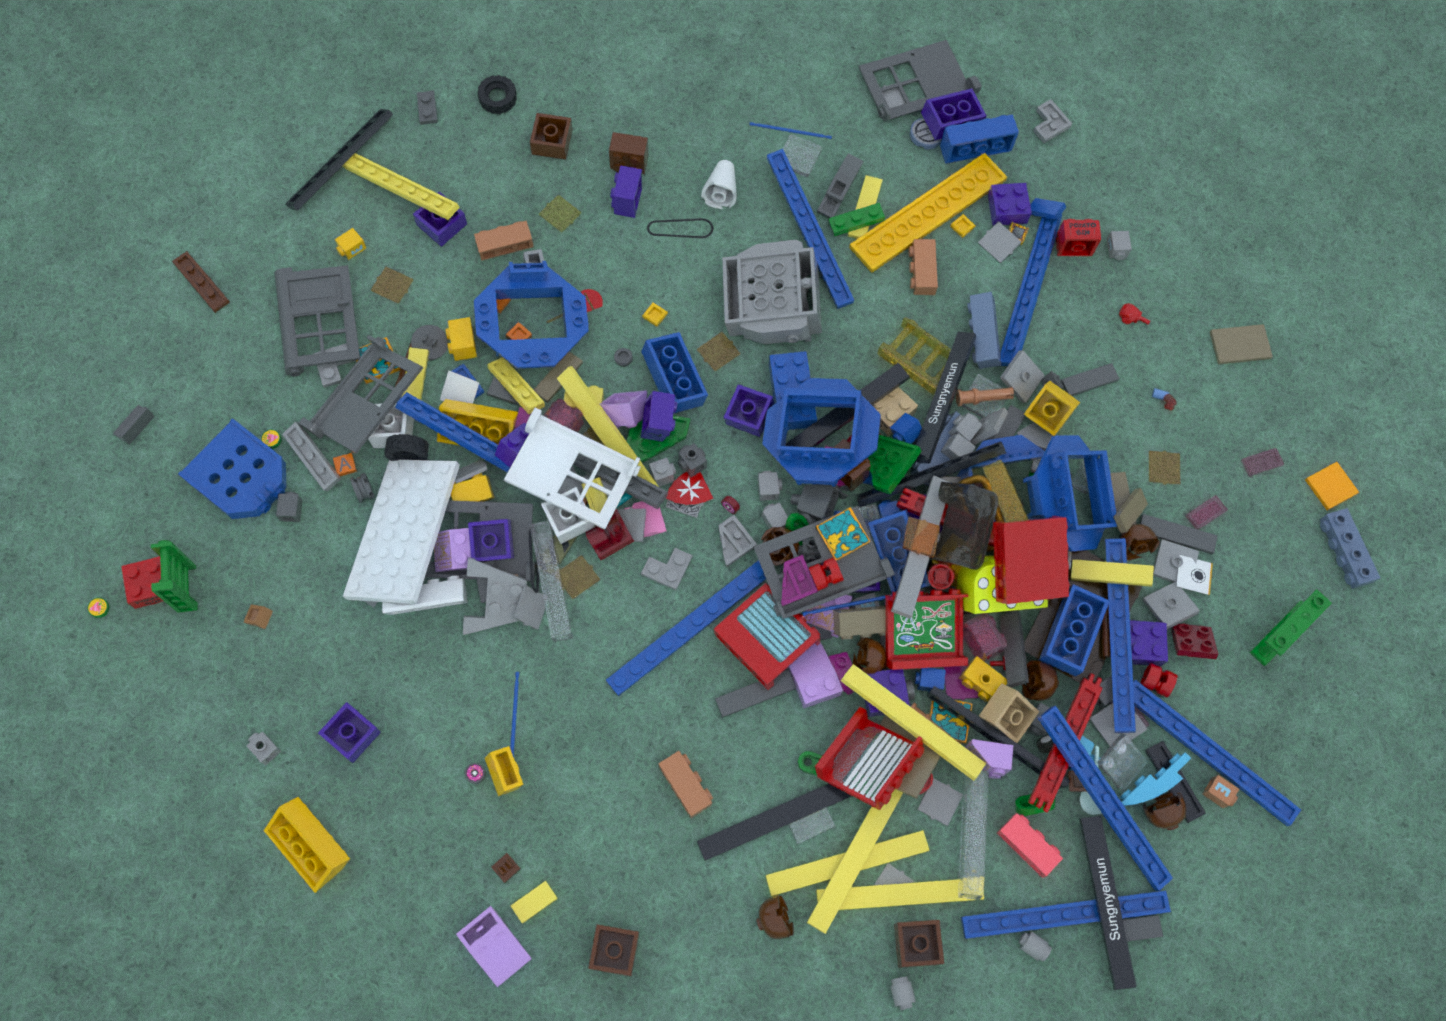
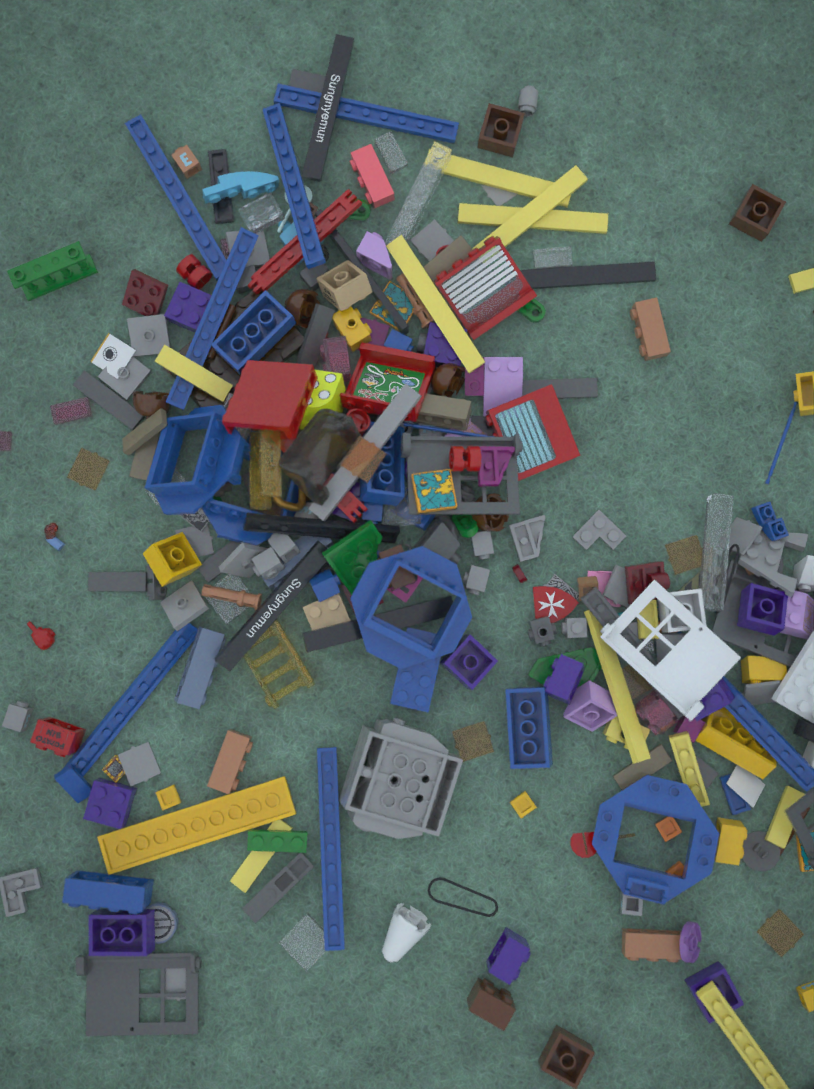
camera: 155 degrees left, 15 degrees up
clear yellow piece [539,195,581,232] -> none
blue plate [606,560,766,696] -> none
dark grey tile [614,348,633,367] -> none
blue piece [750,122,832,139] -> none
reddish brown cylinder [756,895,794,939] -> none
light grey brick [1018,931,1052,962] -> none
reddish brown cylinder [1143,793,1187,831] -> none
none -> clear plate [374,131,408,175]
none -> medium nougat slope [577,576,599,601]
none -> medium lavender tile [680,921,702,963]
none -> blue slope [751,502,789,541]

